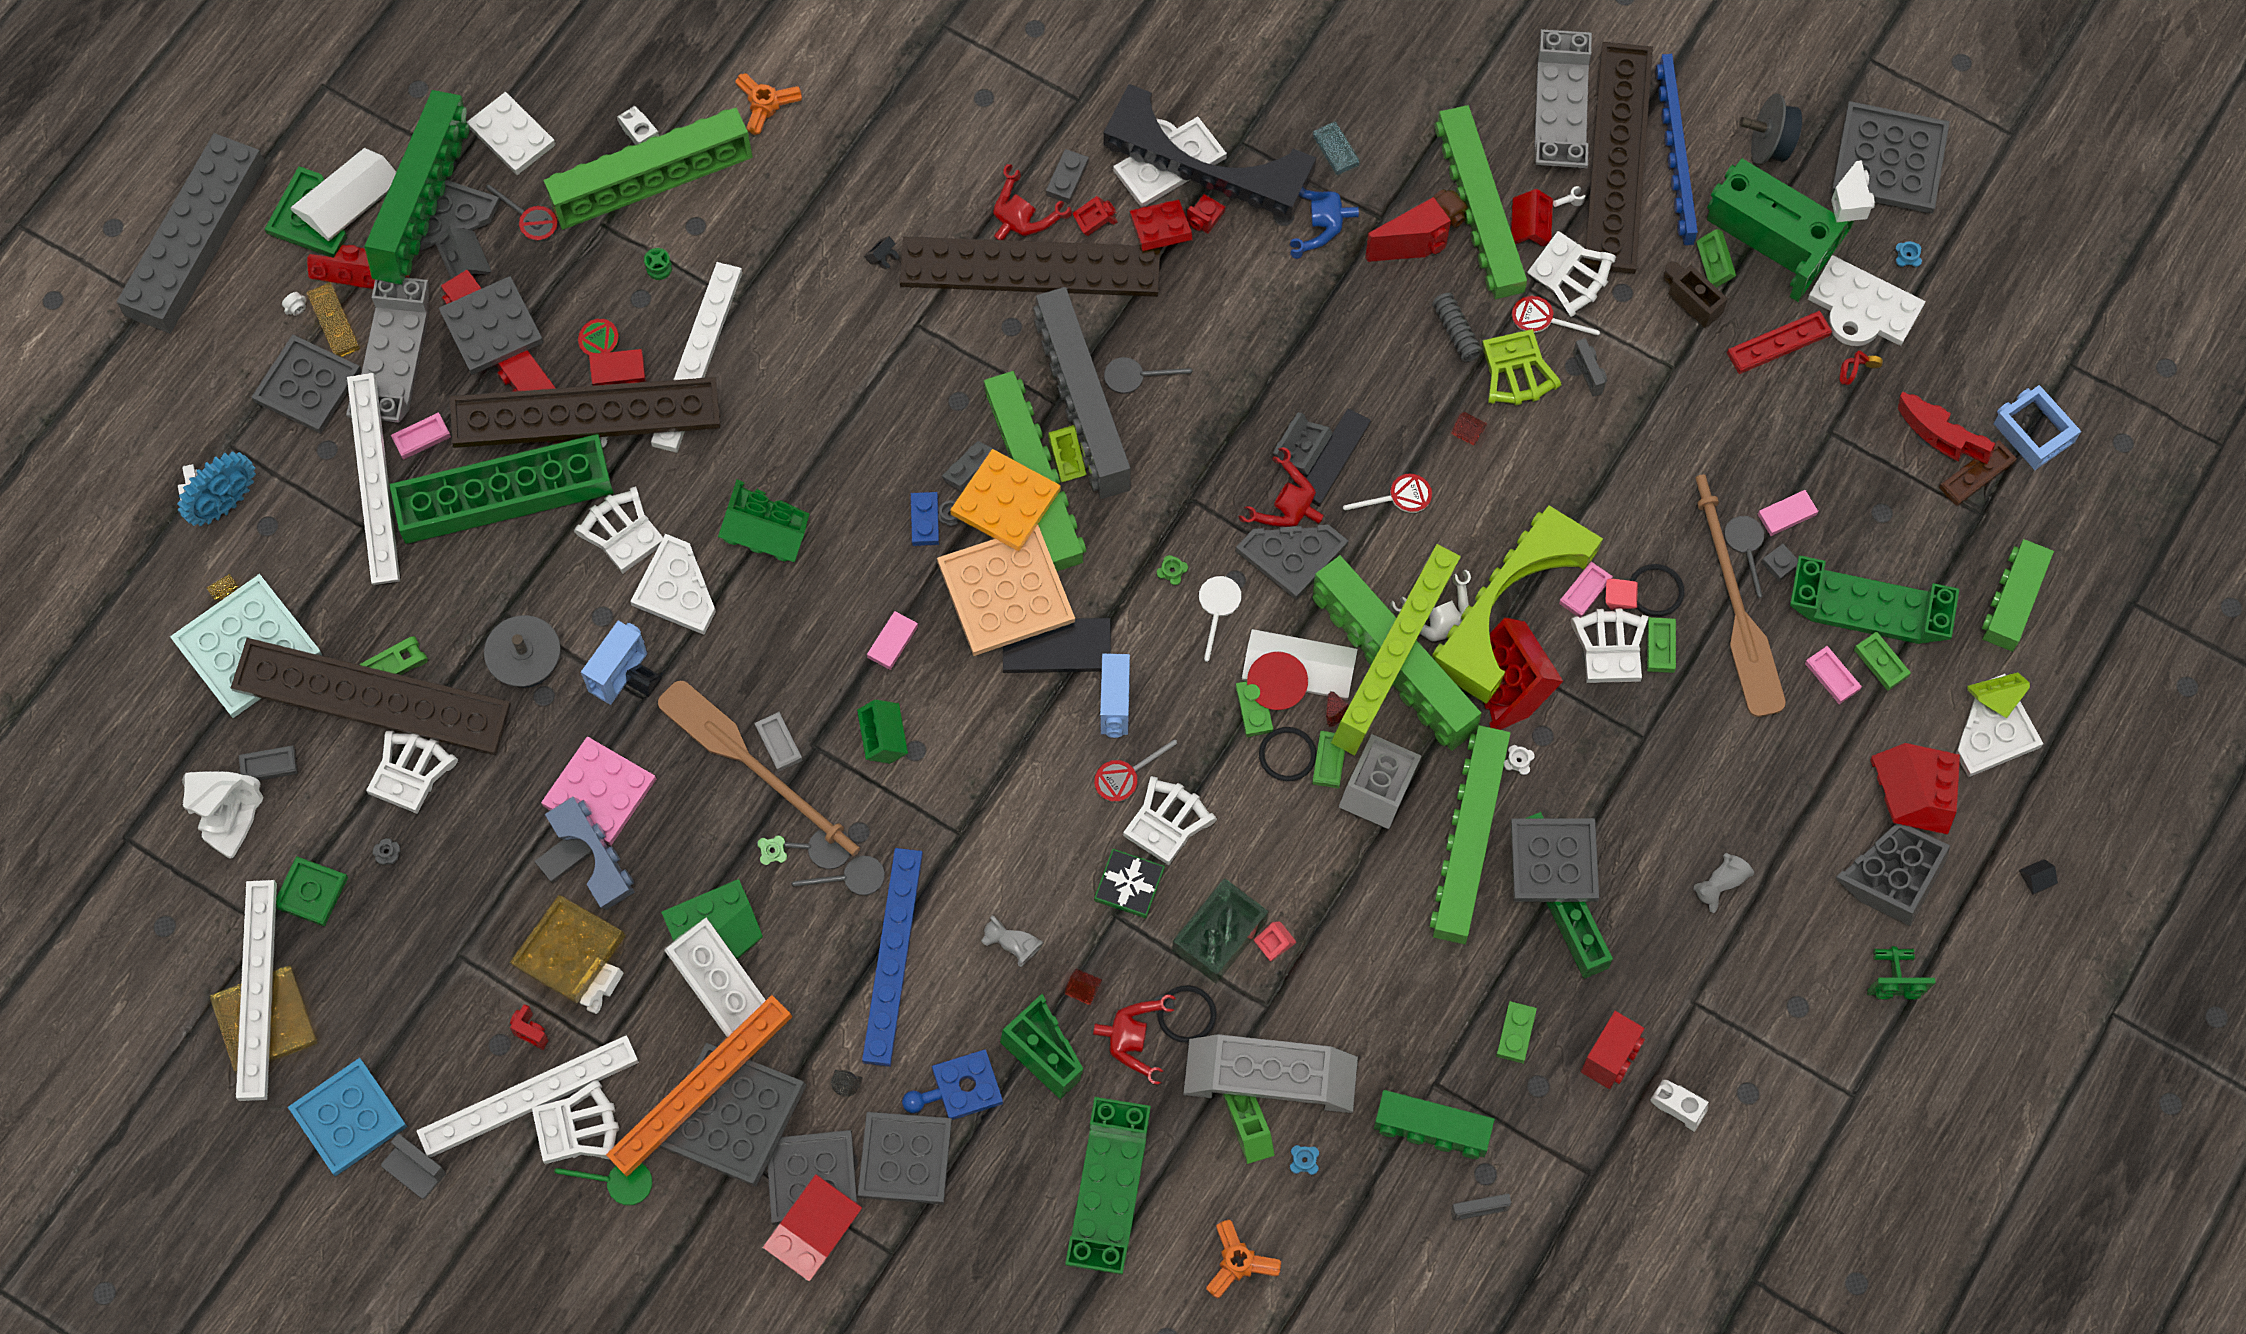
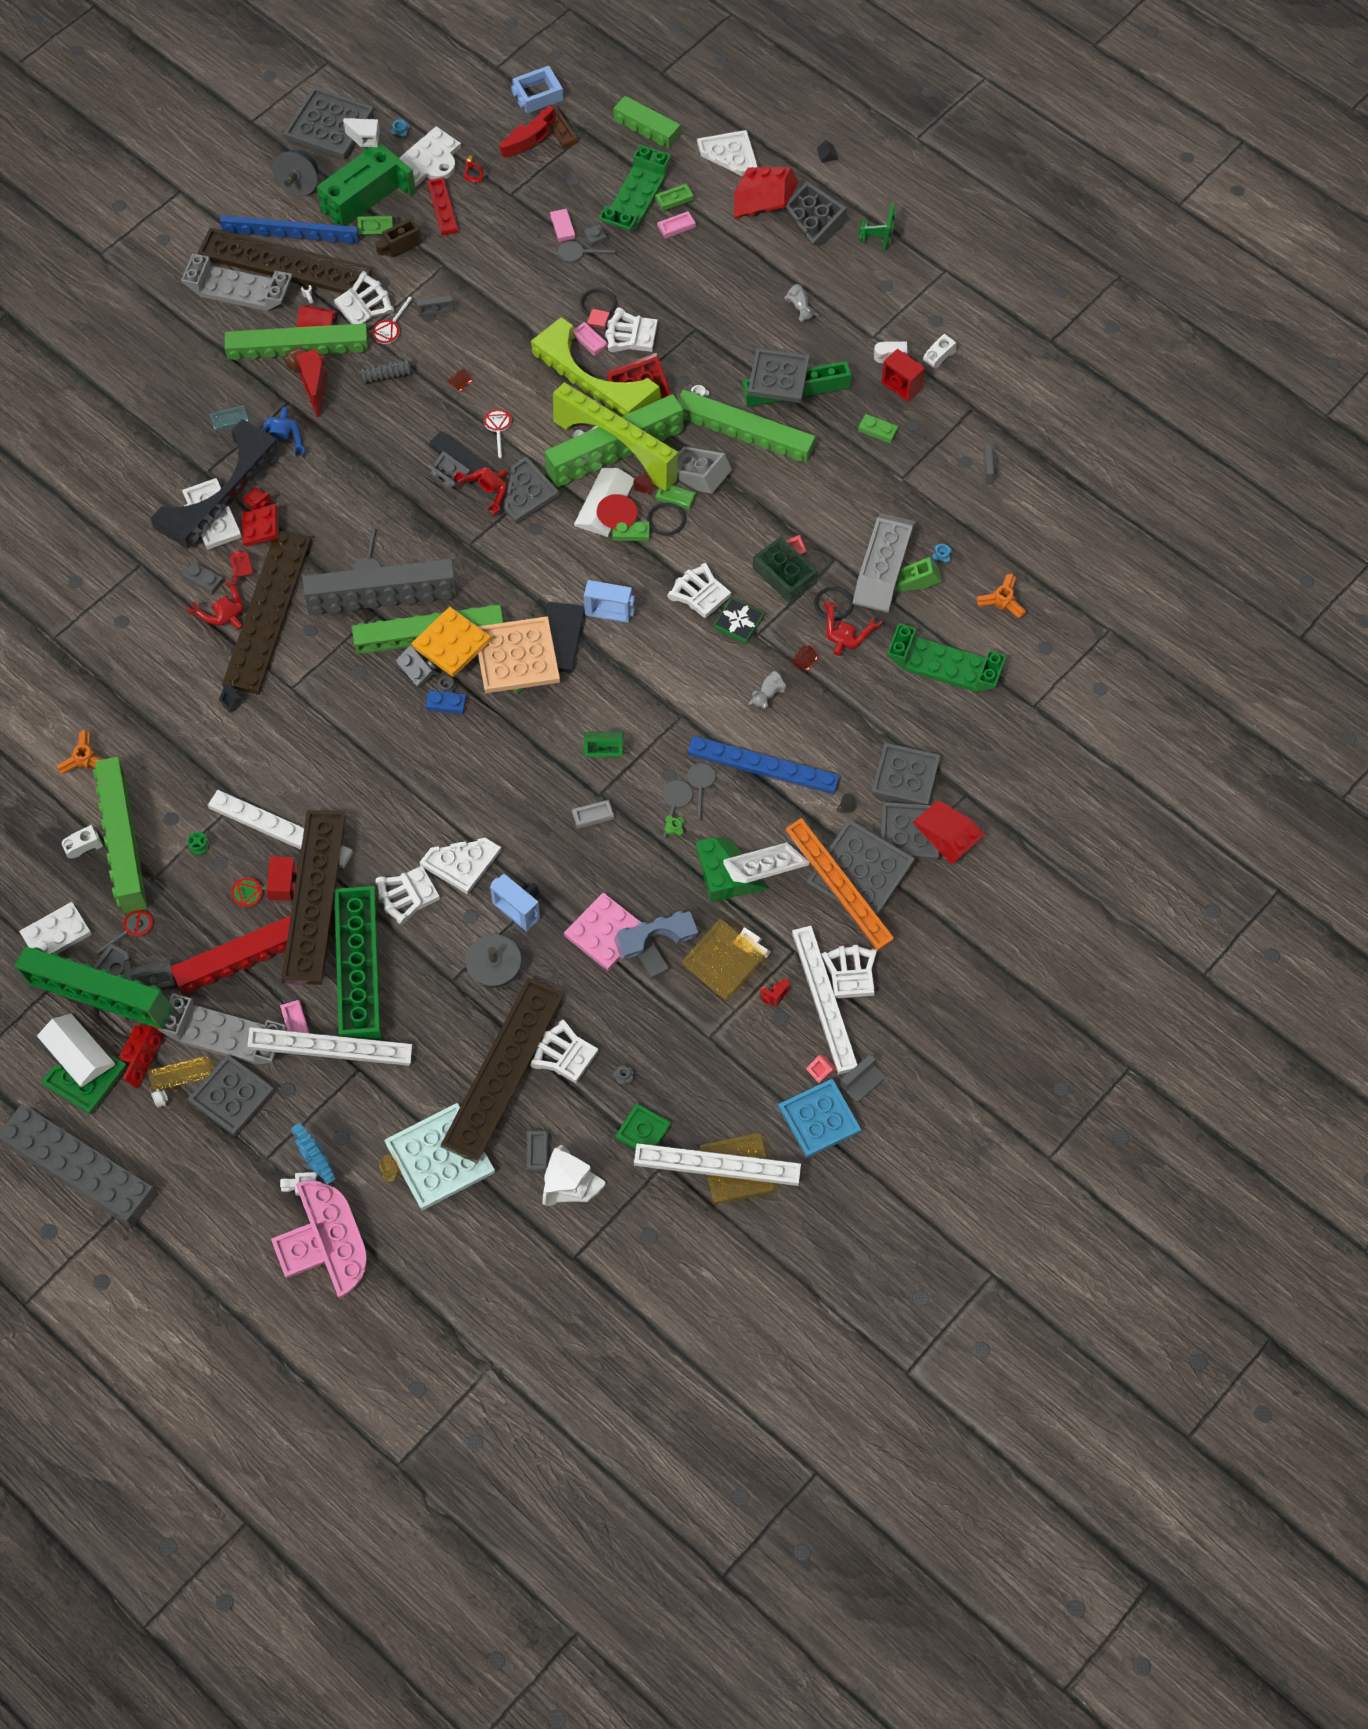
camera: 80 degrees left, 5 degrees down
bright green plate [359,636,428,675] -> none
dark grey plate [439,276,544,375] -> none
green piece [554,1163,652,1205] -> none
medium nougat piece [658,681,860,856] -> none
green wedge [718,479,809,562] -> none
bright pink tile [867,611,918,670] -> none
blue plate [902,1049,1003,1120] -> none
green wedge [1000,994,1083,1100] -> none
lime slope [1048,425,1086,482] -> none
piece [1095,740,1177,802] -> none
bright green plate [1157,555,1188,585] -> none
white piece [1199,576,1241,662] -> none
green brick [1374,1090,1495,1159] -> none
lime plate [1482,329,1561,406] -> none
bright green plate [1647,617,1676,673] -> none
medium nougat piece [1695,474,1786,717] -> none
lime slope [1967,672,2030,718] -> none
none -> bright pink plate [271,1181,367,1299]
none -> coral slope [806,1055,836,1083]
none -> white leg [874,342,907,363]

